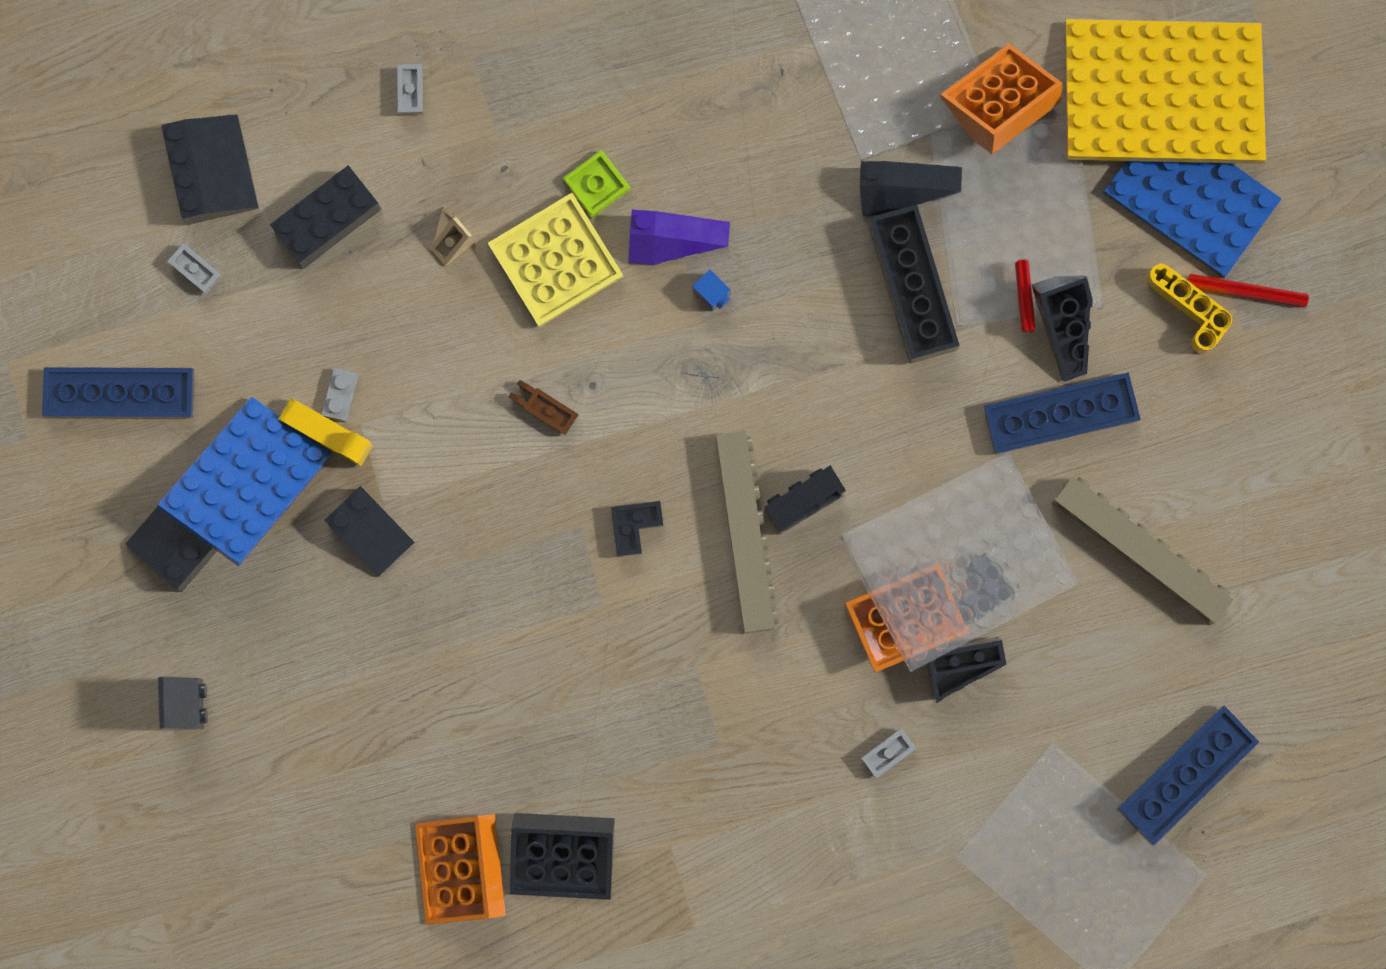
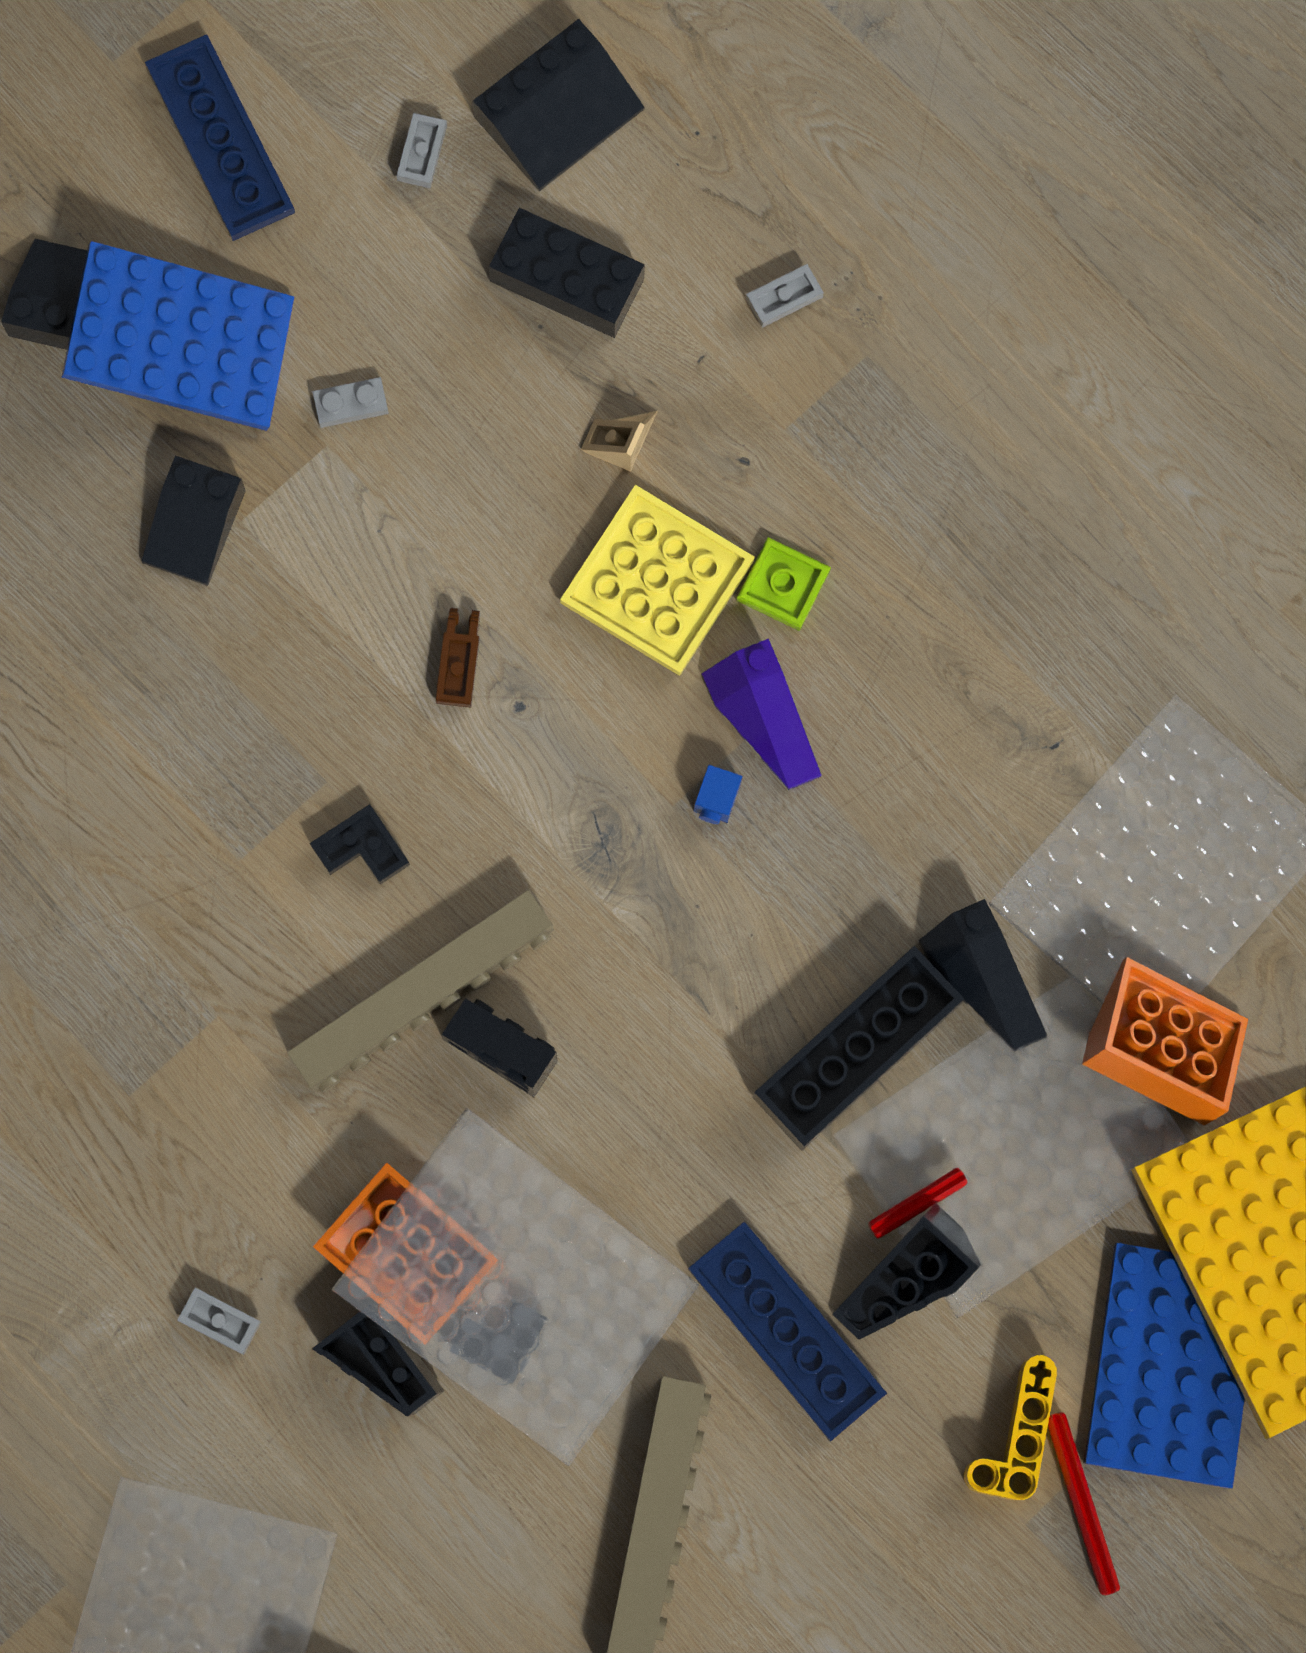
camera: 60 degrees right, 5 degrees down
yellow beam [278,398,374,467] -> none

